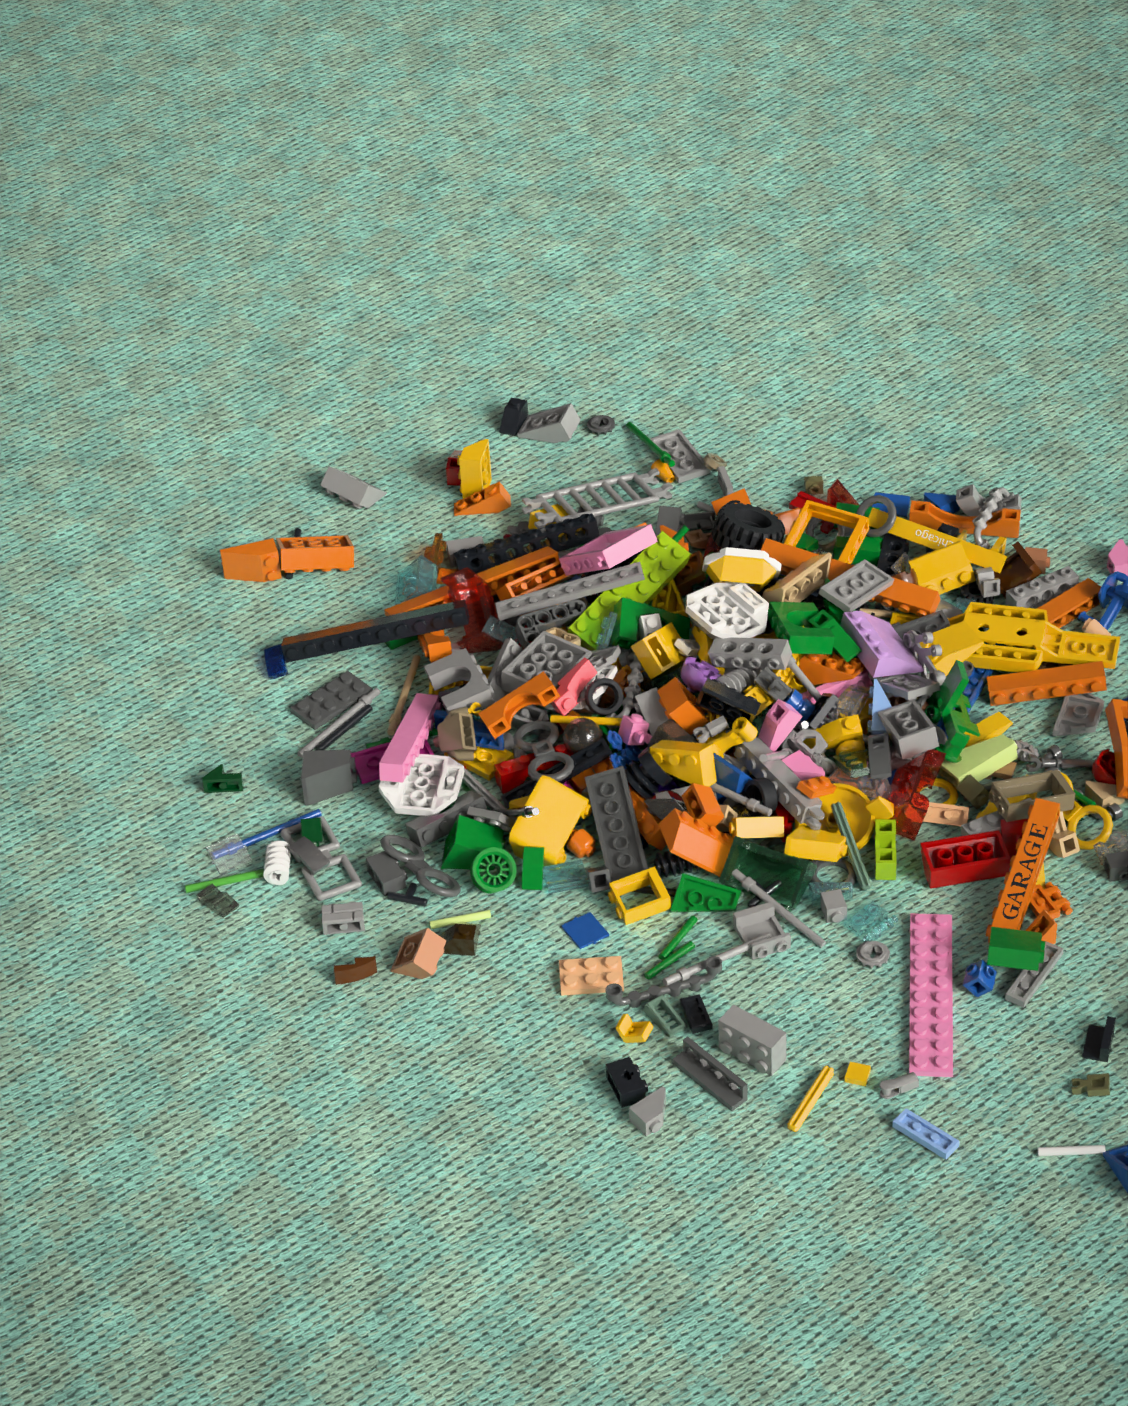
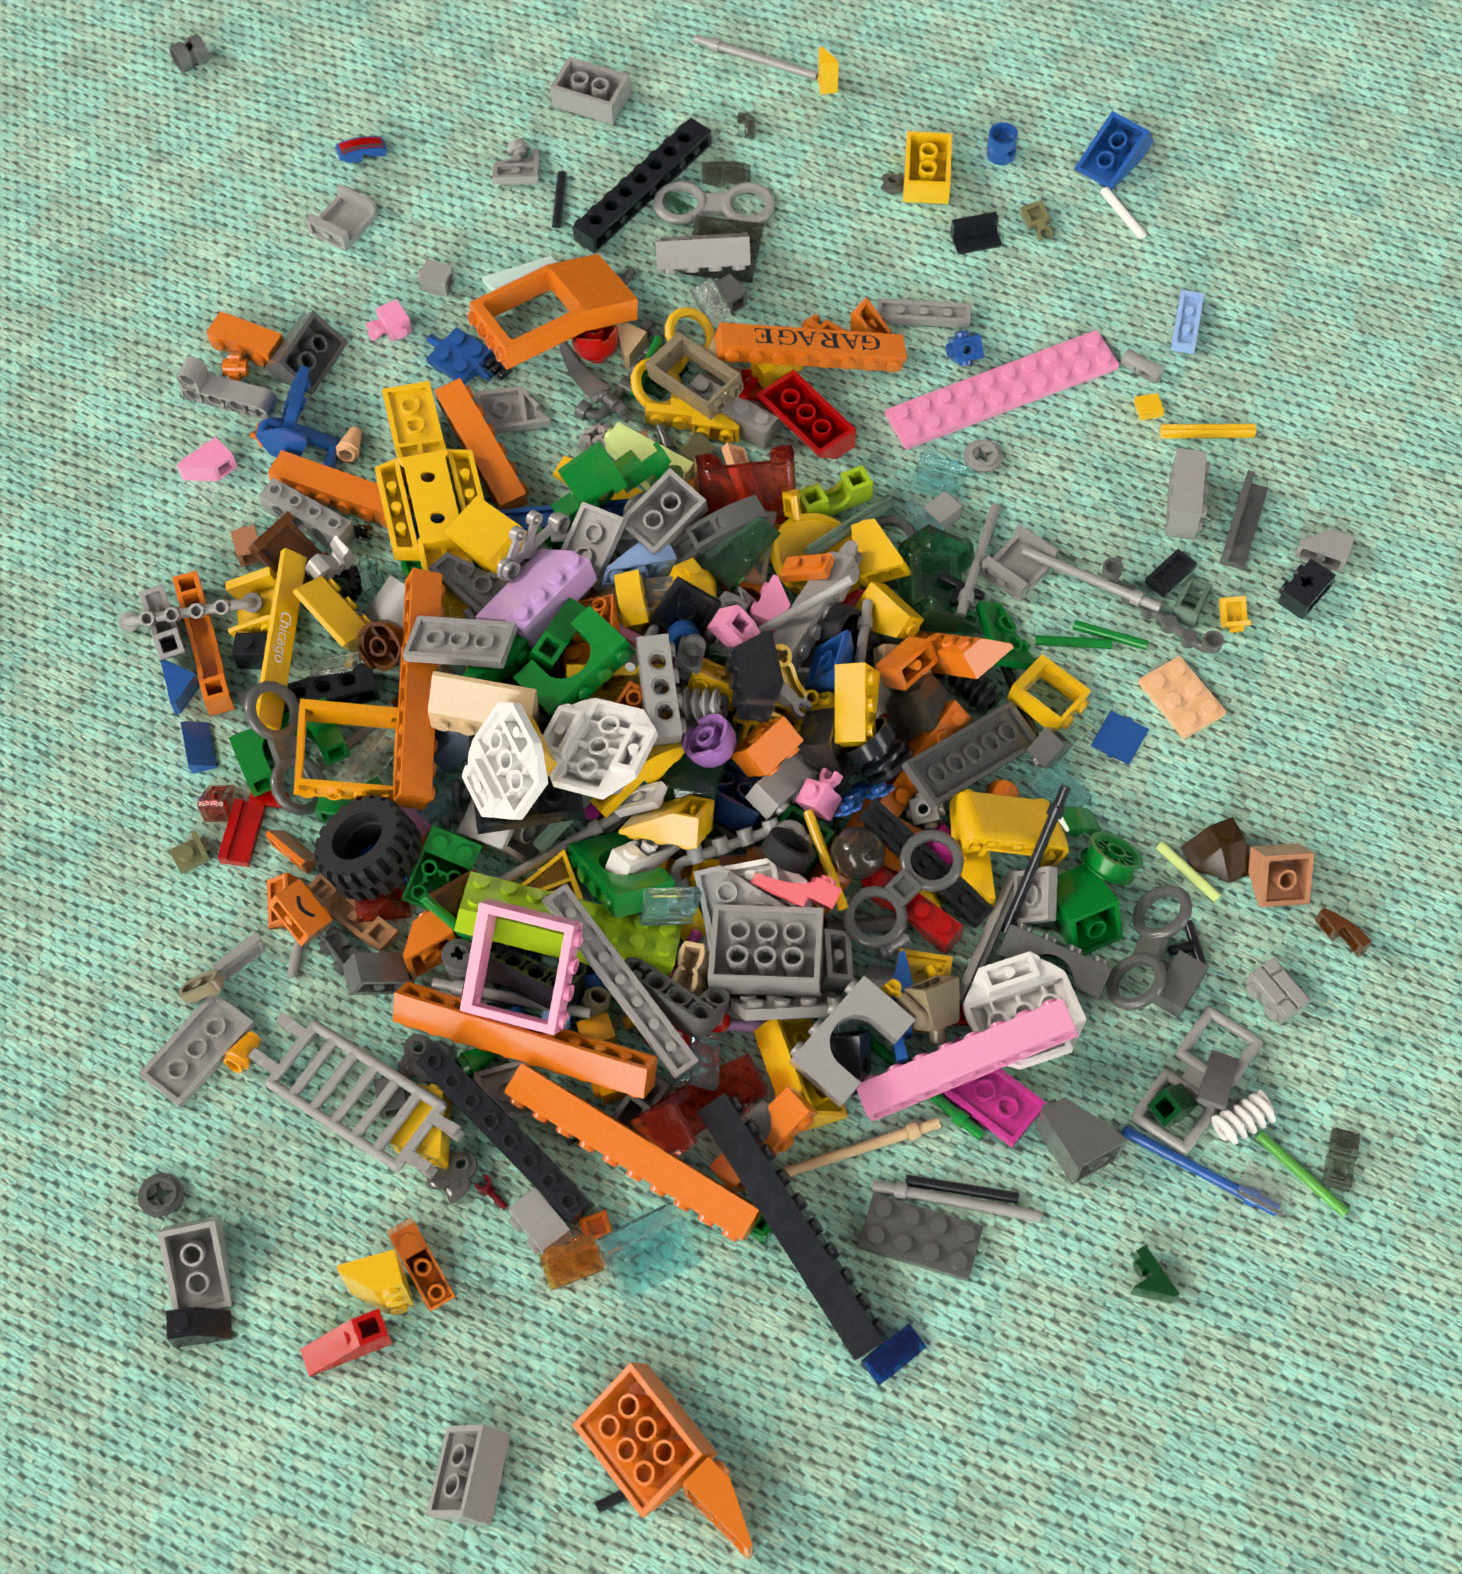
camera: 120 degrees left, 20 degrees up
orange arch [478,671,560,739] -> none
green bar [626,422,675,467] -> none
green brick [987,927,1046,971] -> none
none -> yellow slope [614,569,650,628]

